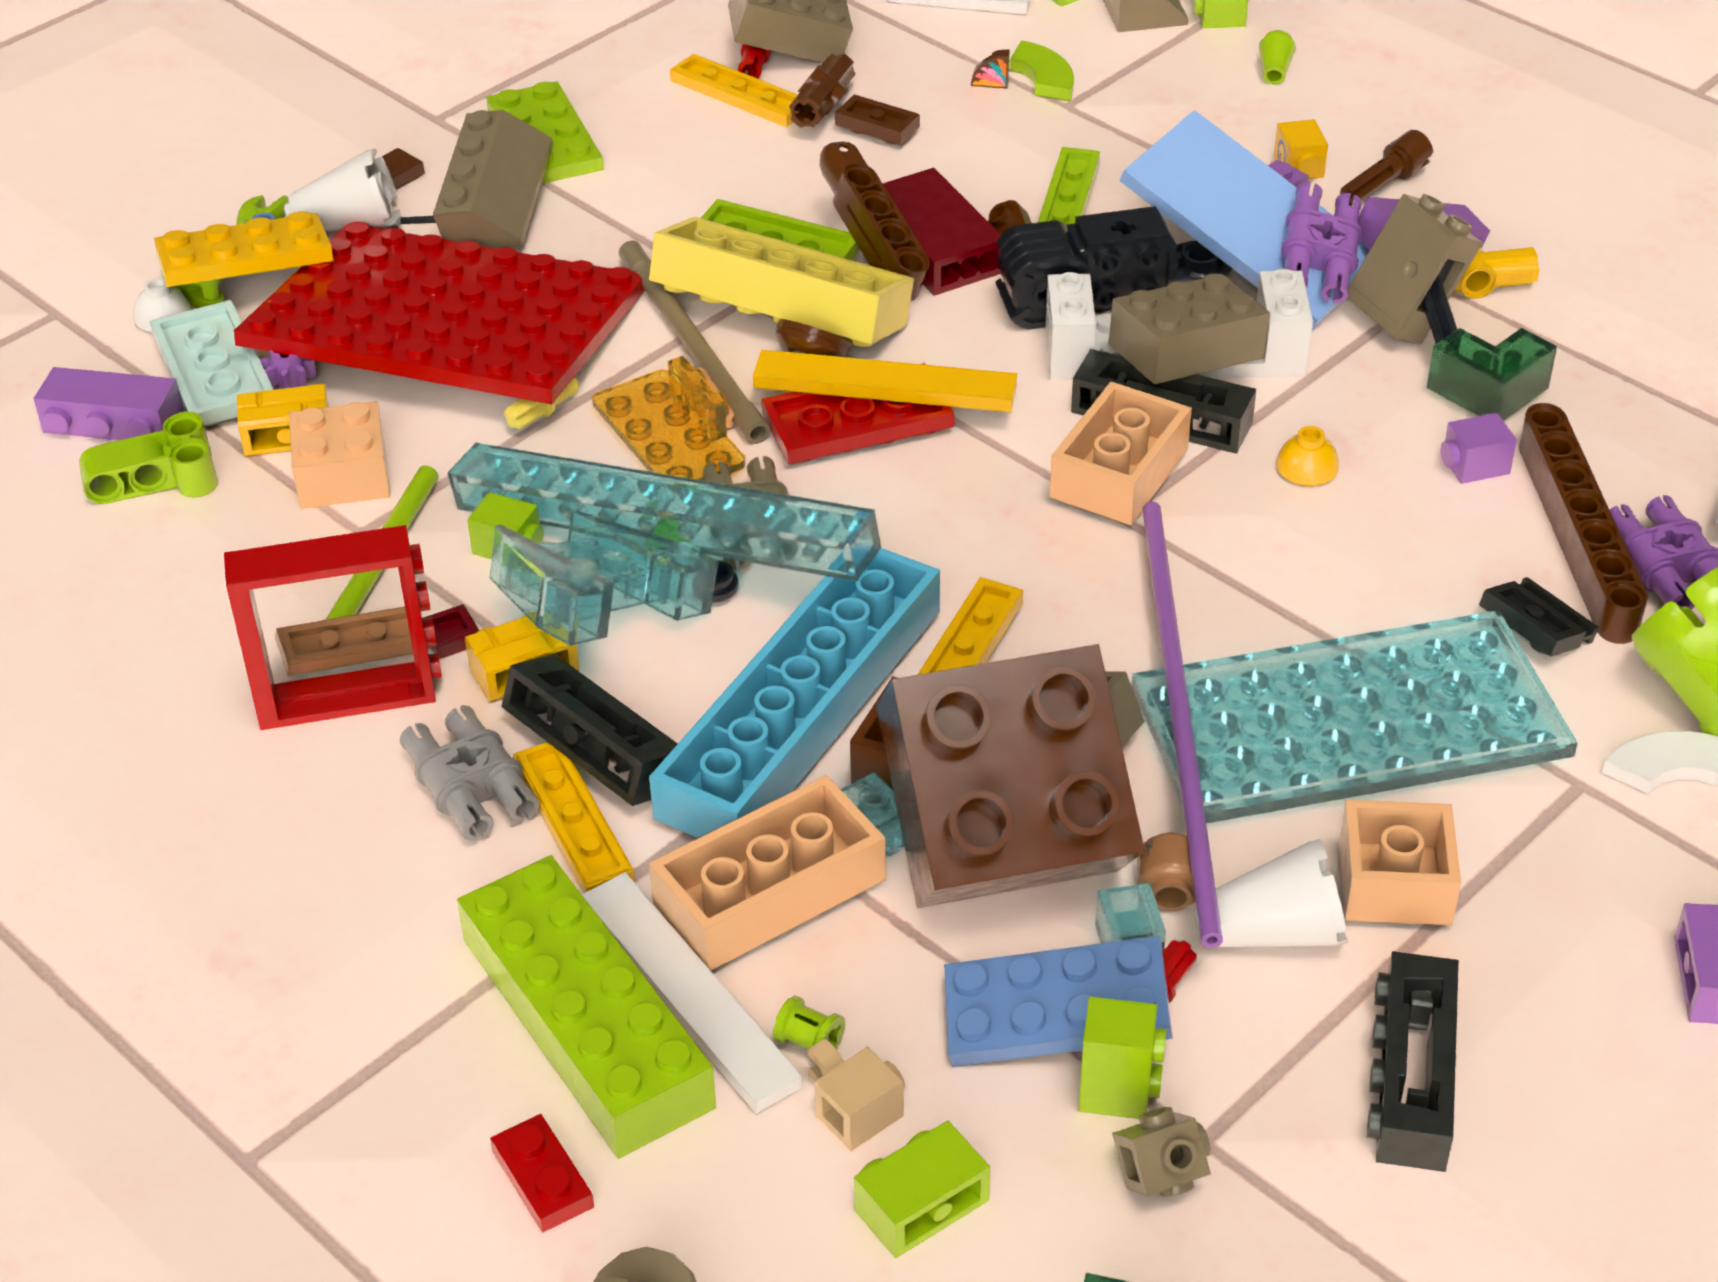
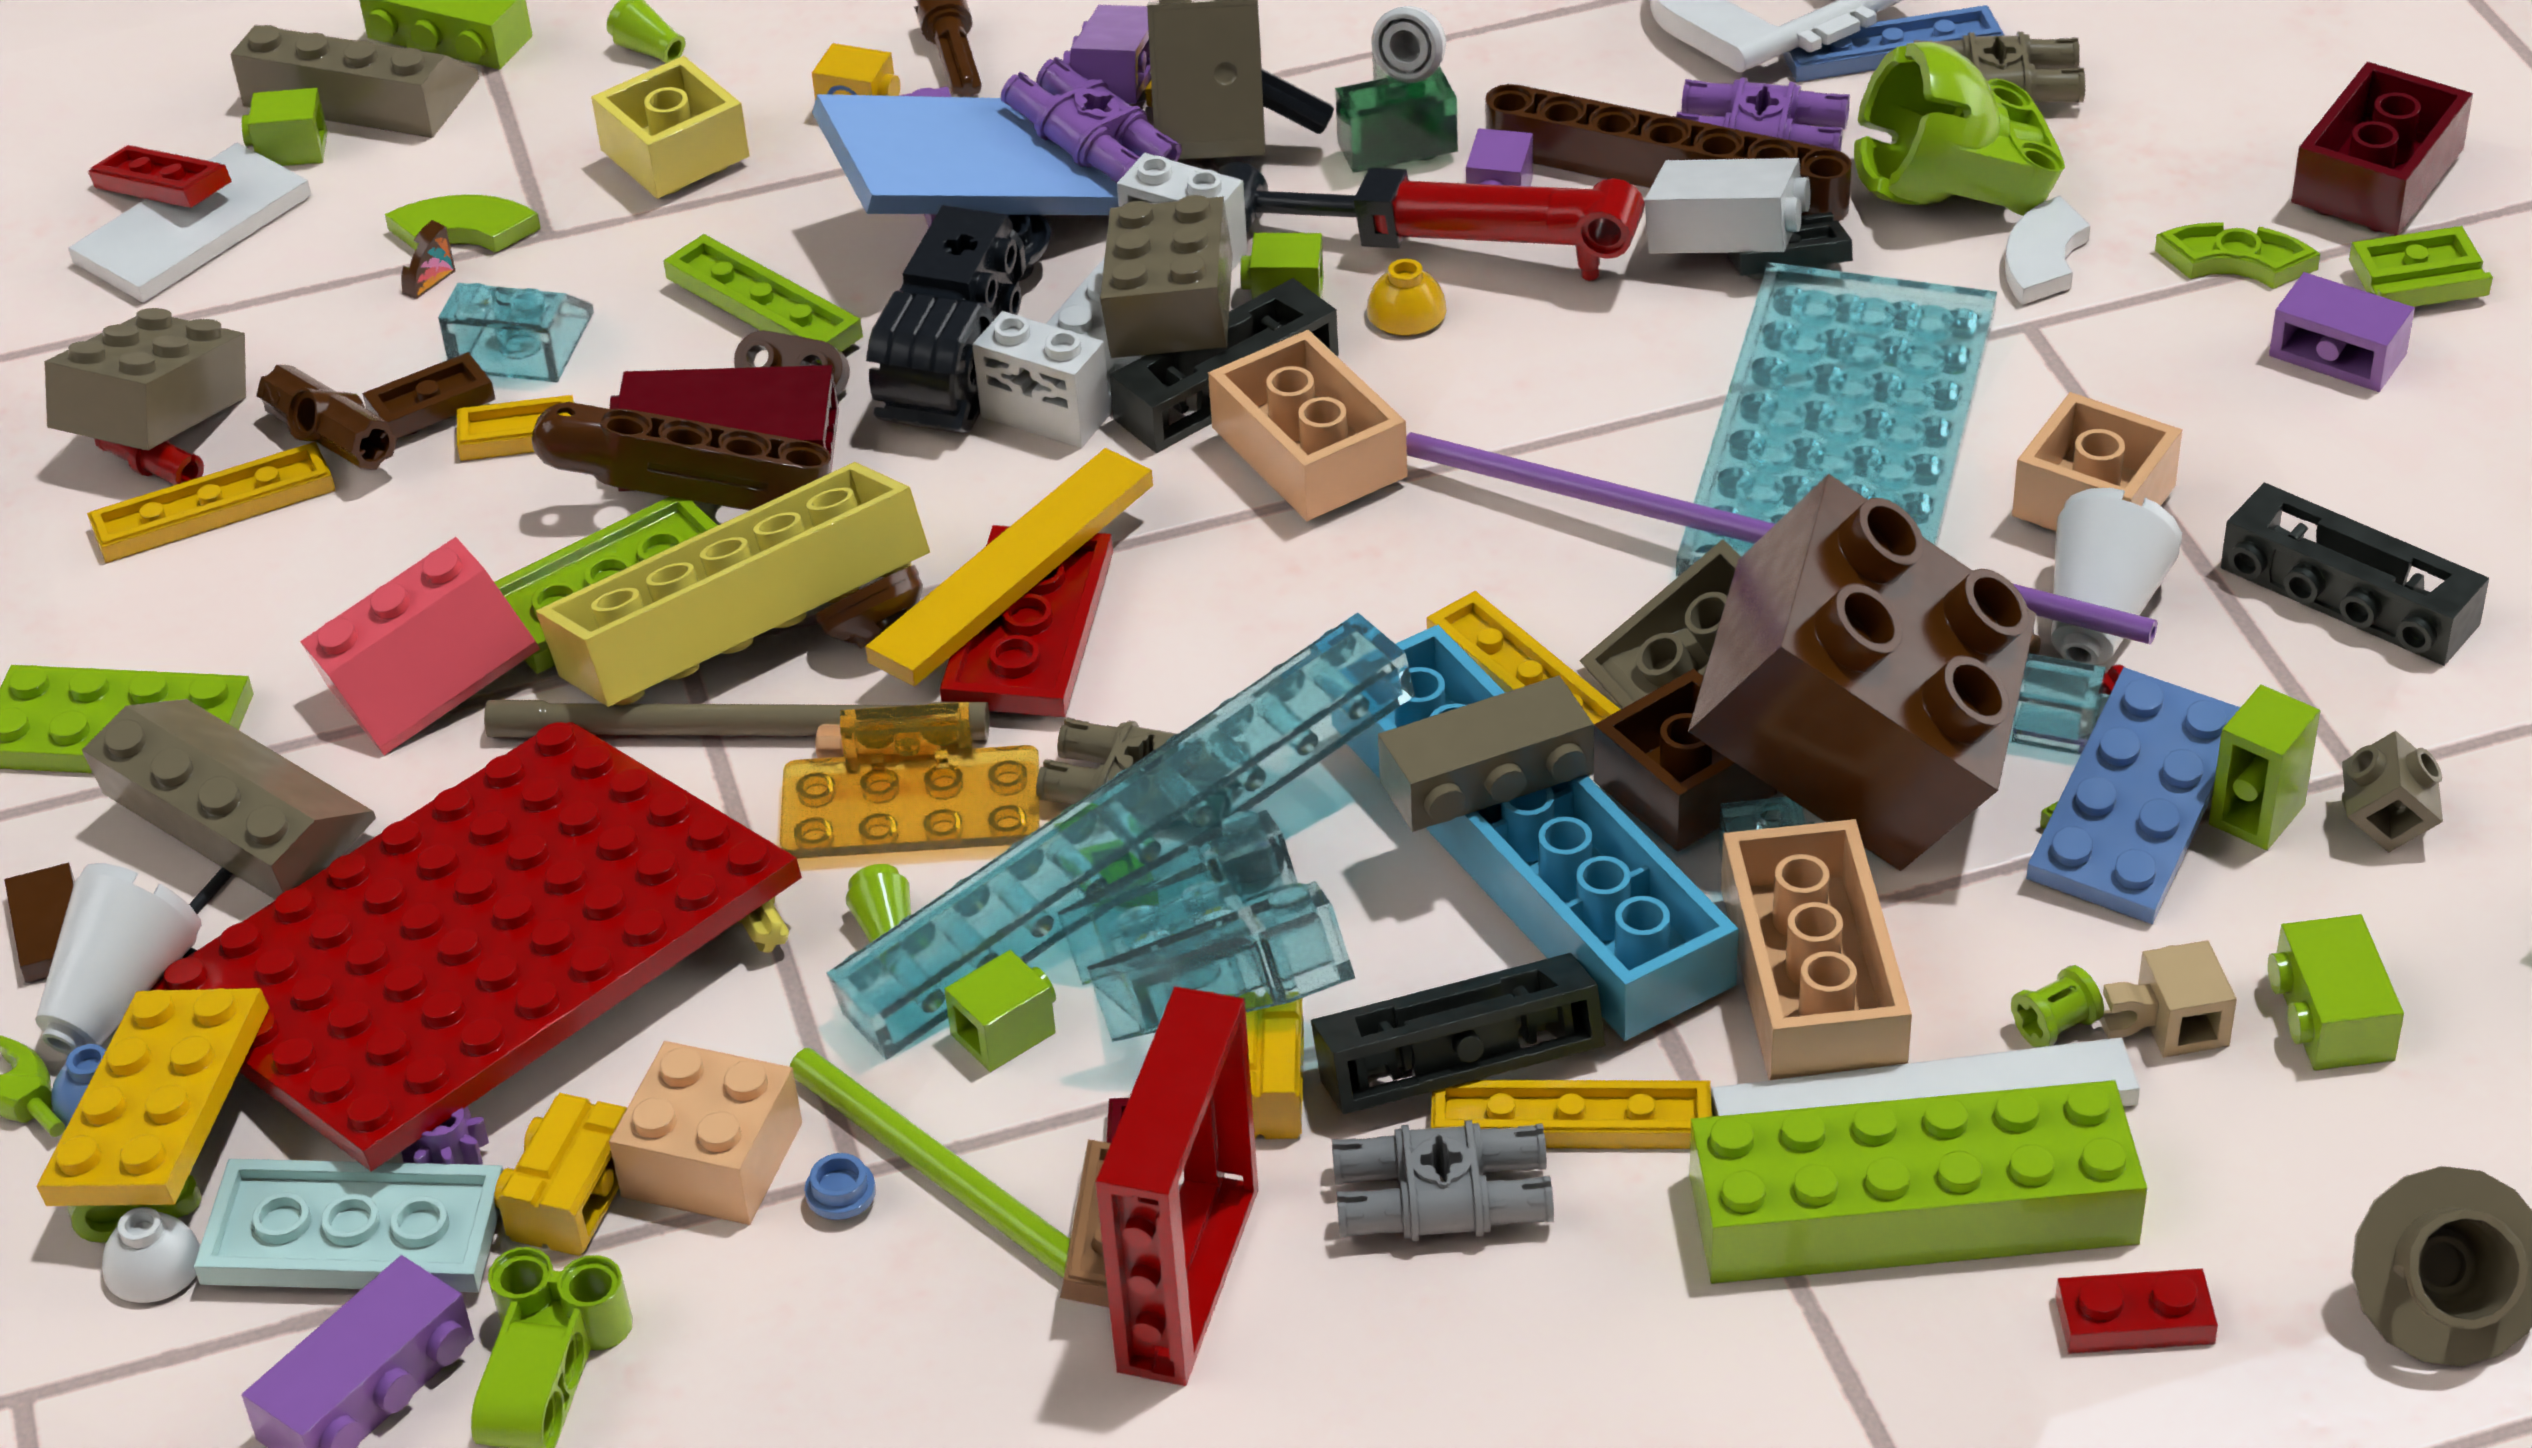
camera: 60 degrees left, 0 degrees up
none -> coral slope [300,537,540,756]
none -> clear light blue slope [438,283,594,383]
none -> yellow tile [457,395,574,461]
none -> light yellow brick [591,55,750,199]
none -> medium blue plate [805,1153,876,1220]
none -> lime cone [845,864,916,965]
none -> red piece [1217,162,1645,281]
none -> lime brick [1240,233,1324,299]
none -> white brick [1371,6,1446,83]
none -> dark tan brick [1378,675,1594,832]
none -> white brick [1644,158,1810,253]

